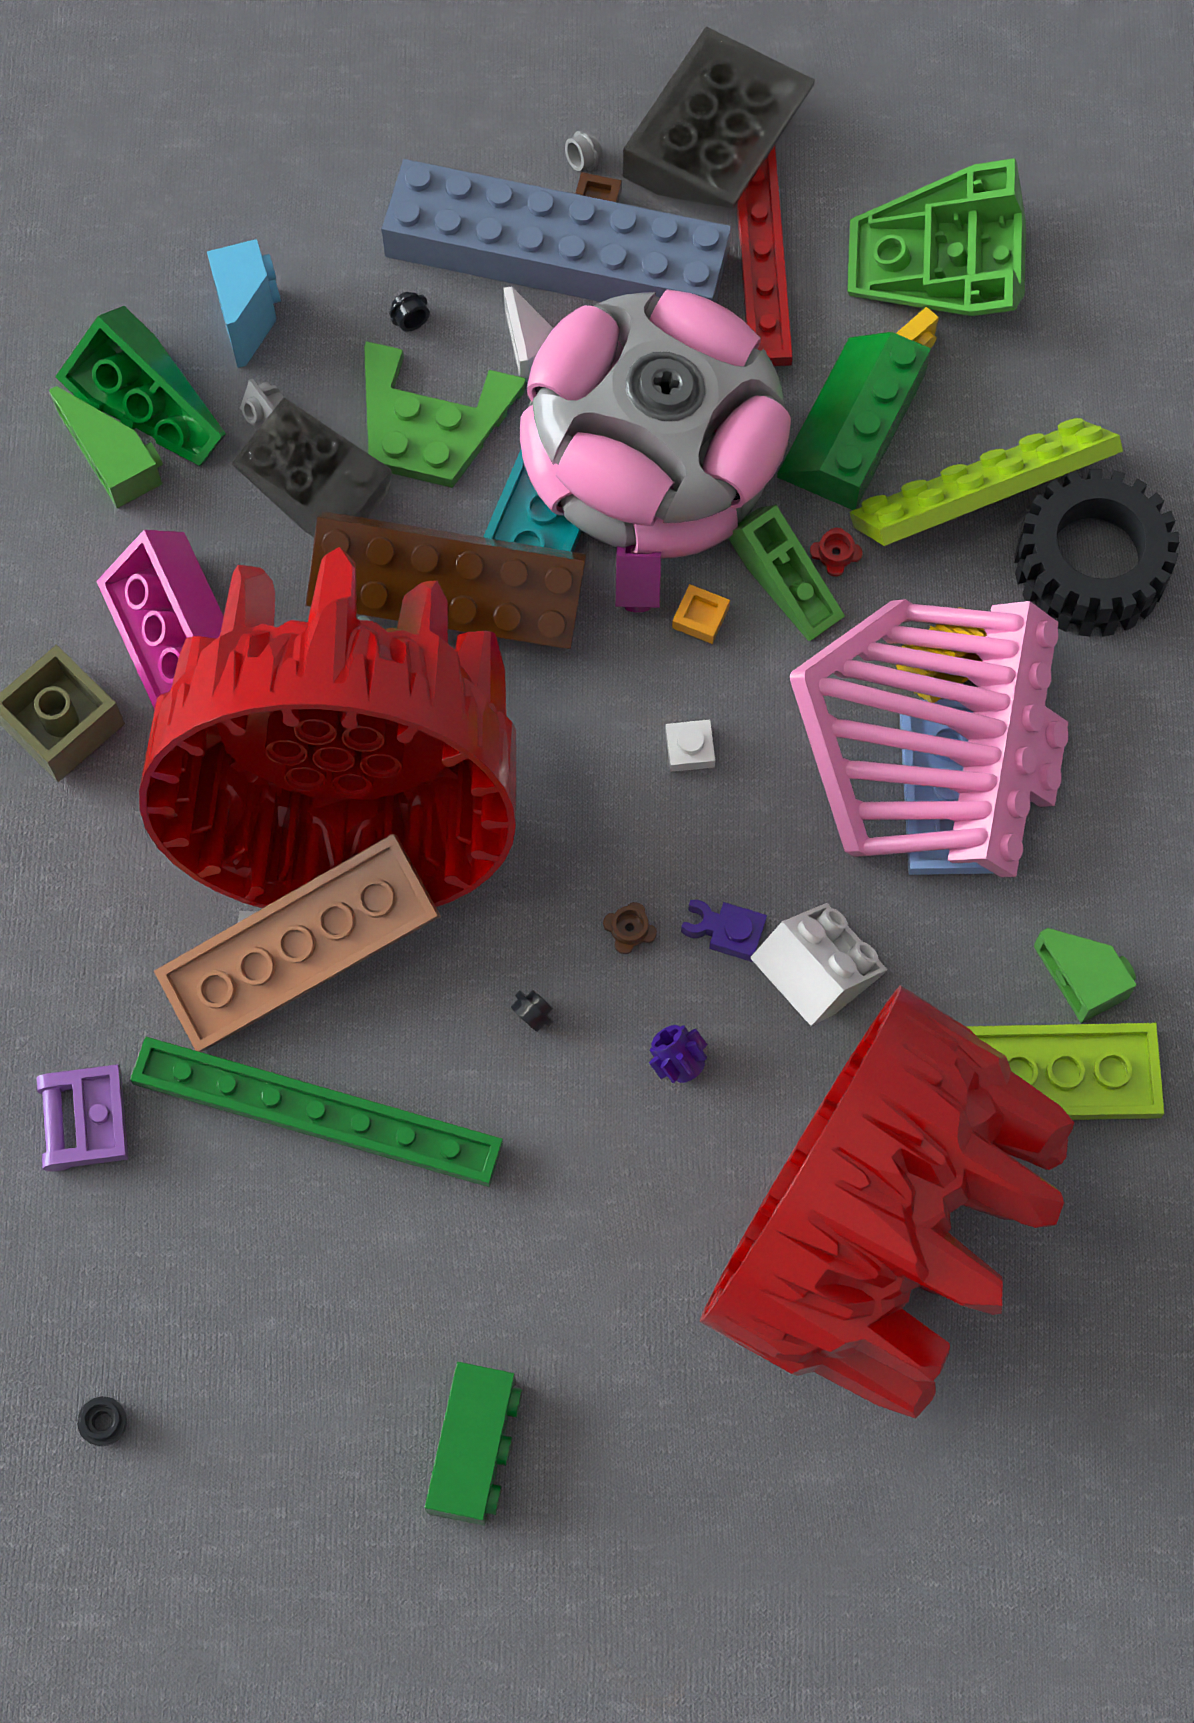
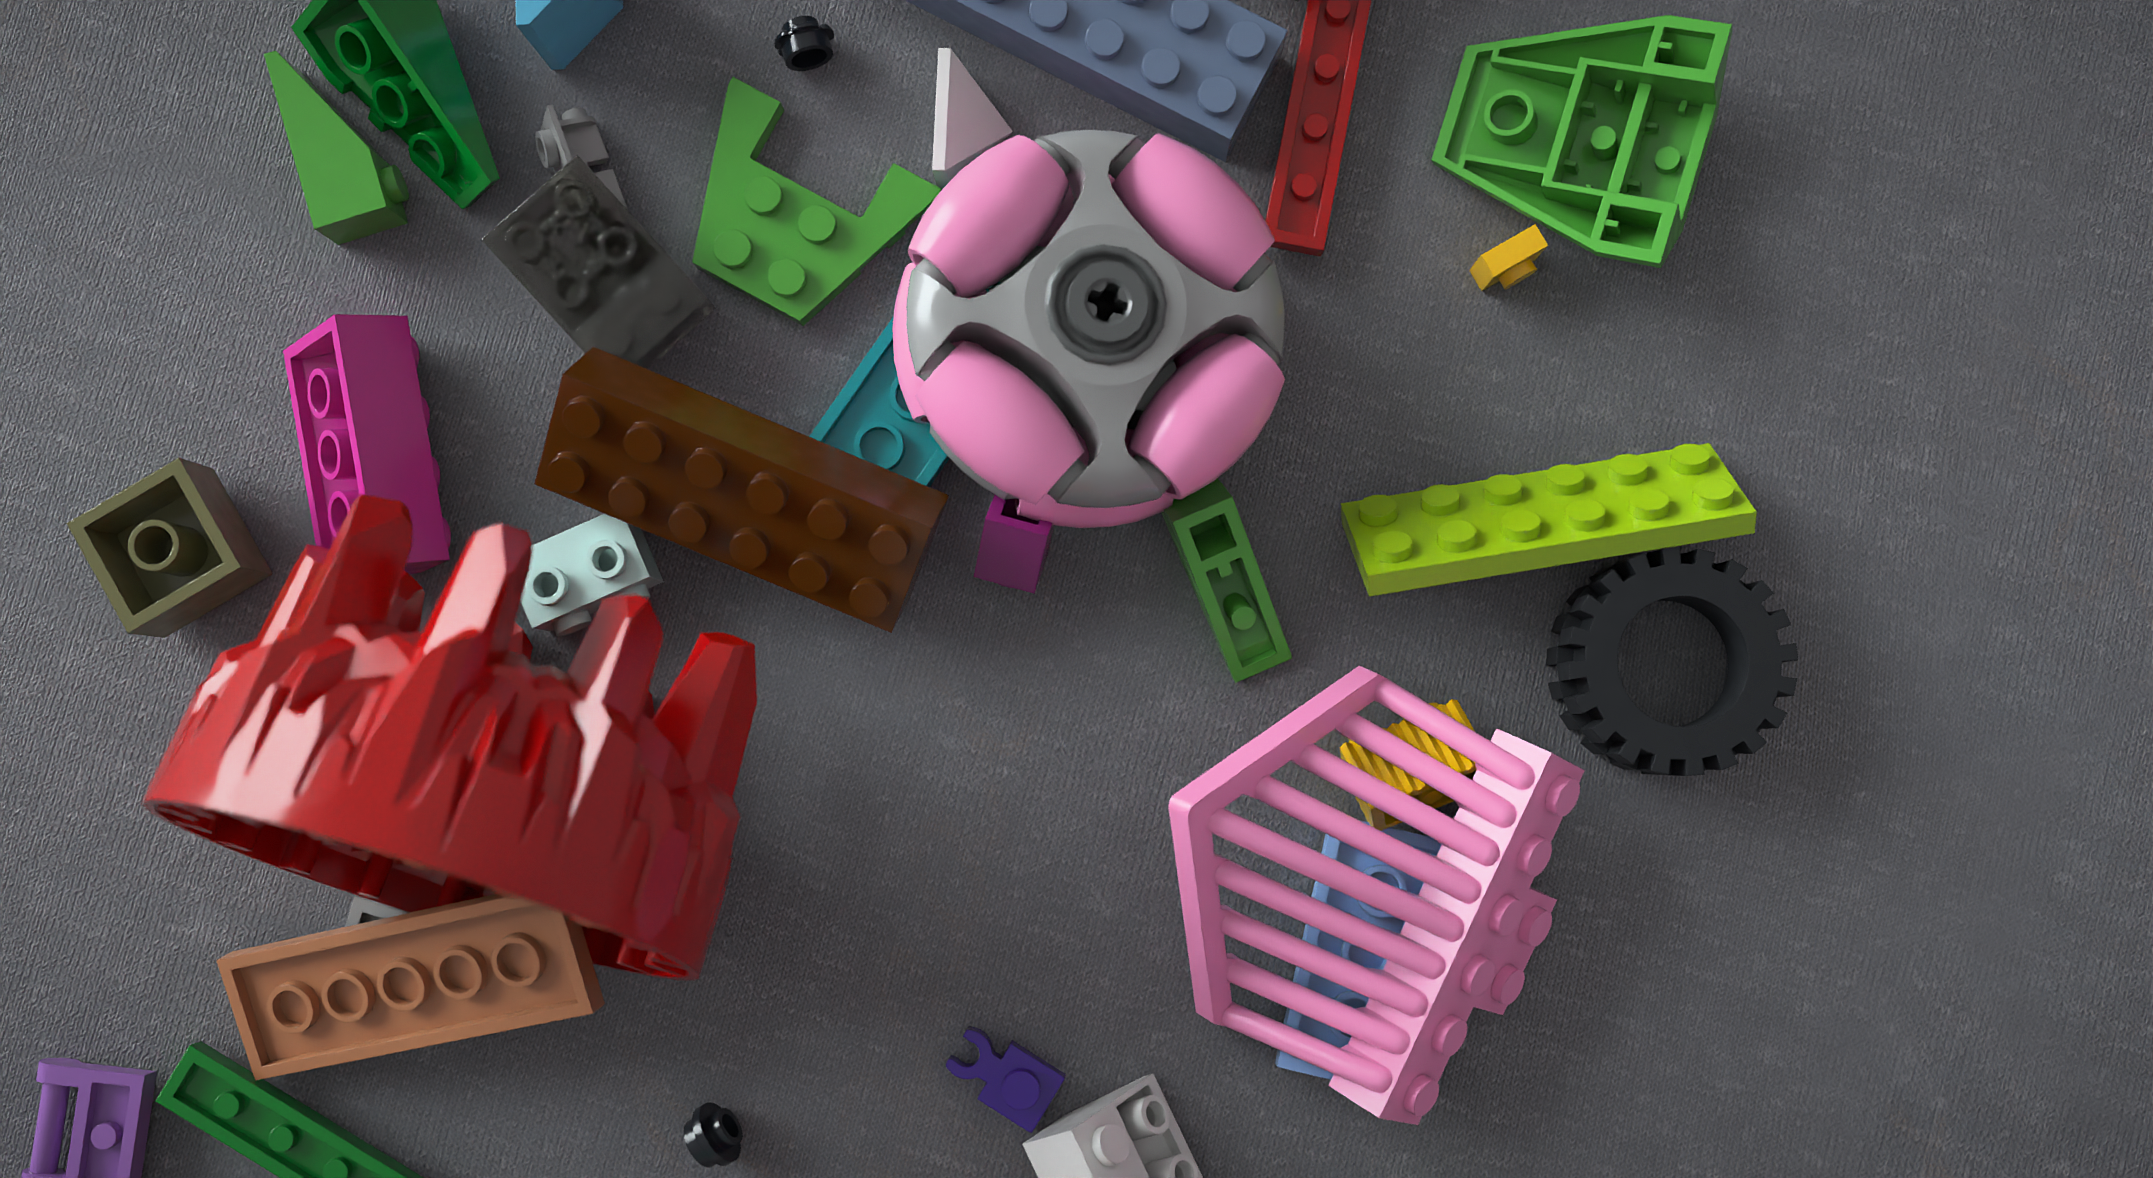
camera: 20 degrees right, 15 degrees up
reddish brown plate [603,902,657,954] -> none
white plate [665,719,715,772] -> none
light orange plate [672,584,730,644] -> none
green slope [777,332,931,510] -> none
red plate [810,527,863,577] -> none

